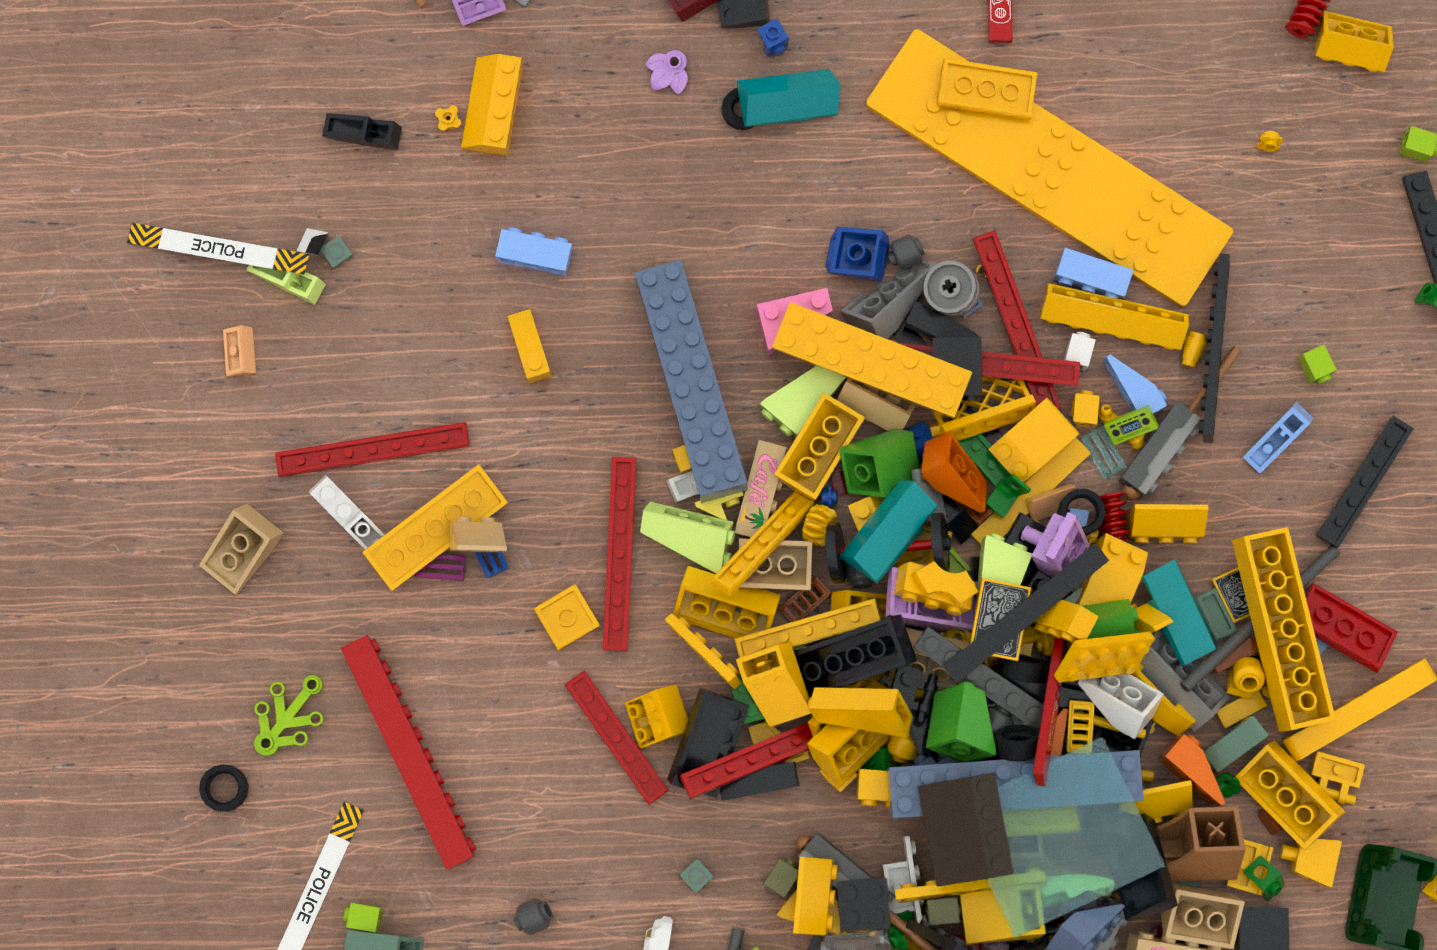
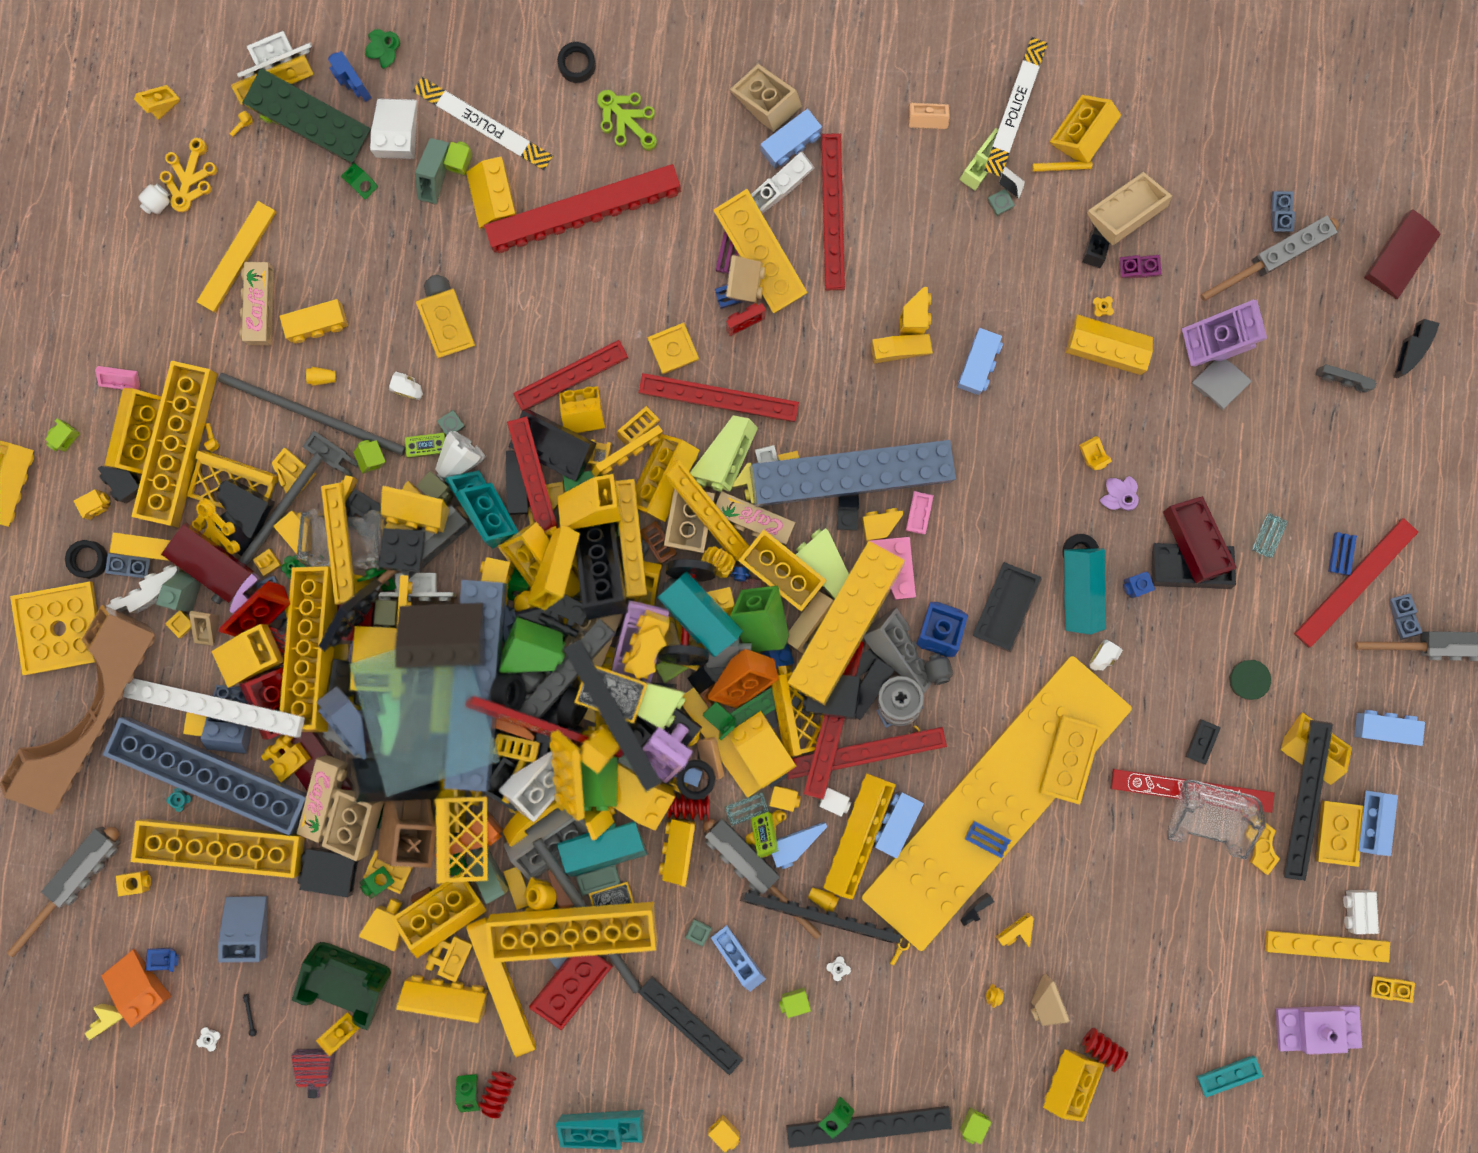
camera: 100 degrees right, 5 degrees up
none -> yellow slope [396,975,489,1023]
none -> lime tile [405,433,446,458]
none -> yellow tile [416,288,475,358]
none -> white cone [435,431,486,482]
none -> yellow fence [436,797,488,884]
none -> teal slope [445,470,519,549]
none -> yellow slope [466,156,517,229]
none -> yellow window [588,439,612,469]
none -> yellow slope [617,406,660,445]
none -> sand green tile [685,919,712,946]
none -> red plate [726,303,766,336]
none -> light blue brick [760,108,822,169]
none -> white plate [826,956,851,981]
none -> black slope [837,494,859,531]
none -> yellow slope [862,508,903,542]
none -> yellow hand [890,938,910,966]
none -> yellow slope [899,287,931,335]
none -> bright pink plate [905,491,934,535]
none -> black slope [960,893,994,926]
none -> blue tile [964,821,1011,858]
none -> black slope [973,562,1042,652]
none -> yellow slope [995,913,1034,947]
none -> tan slope [1030,974,1069,1026]
none -> yellow bar [1032,161,1092,172]
none -> yellow slope [1050,95,1121,163]
none -> yellow bracket [1079,436,1112,470]
none -> tan slope [1087,172,1172,245]
none -> white rock [1089,640,1123,671]
none -> magenta slope [1120,255,1162,278]

